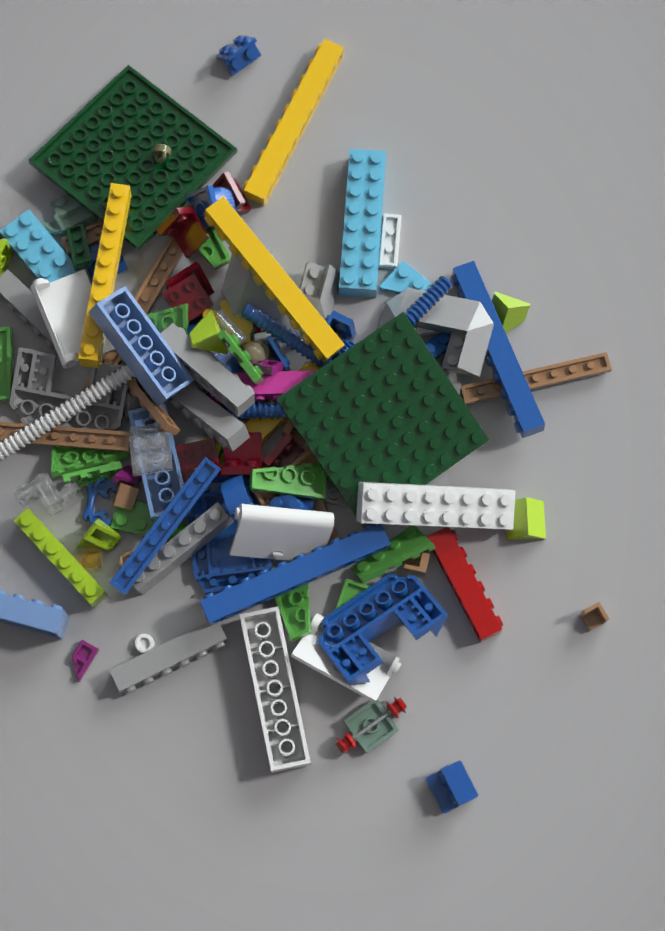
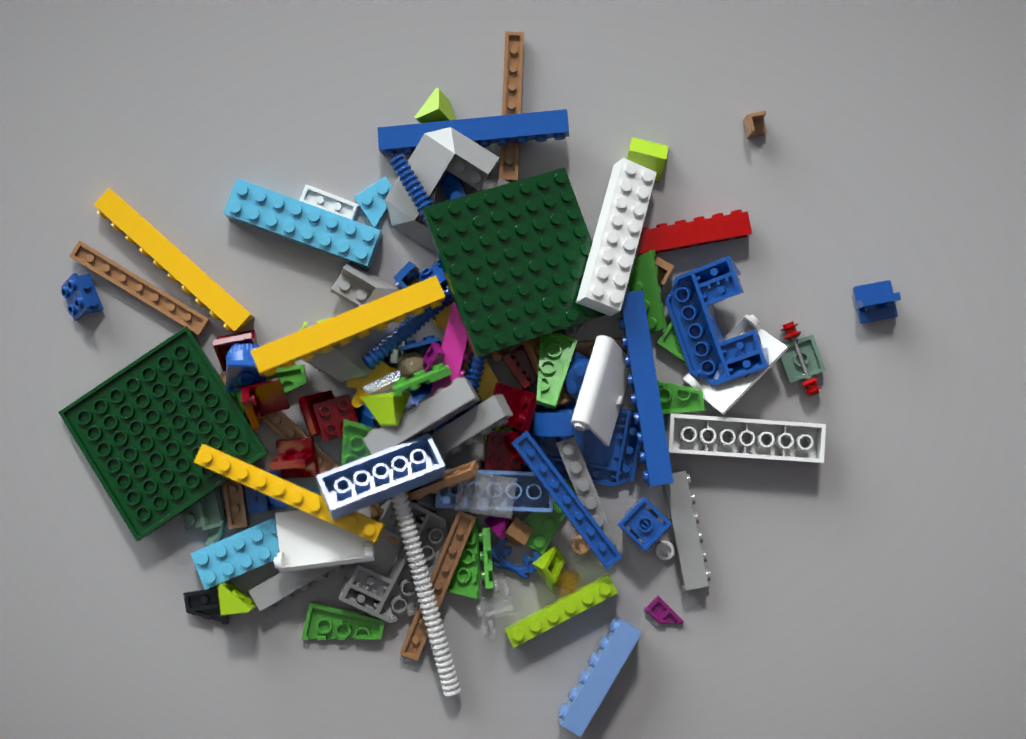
camera: 80 degrees left, 10 degrees up
dark green tile [66,223,93,271] -> none
olive tile [152,144,171,163] -> none
none -> medium nougat plate [69,240,210,336]
none -> dark red bracket [269,437,320,479]
none -> blue piece [617,496,672,552]

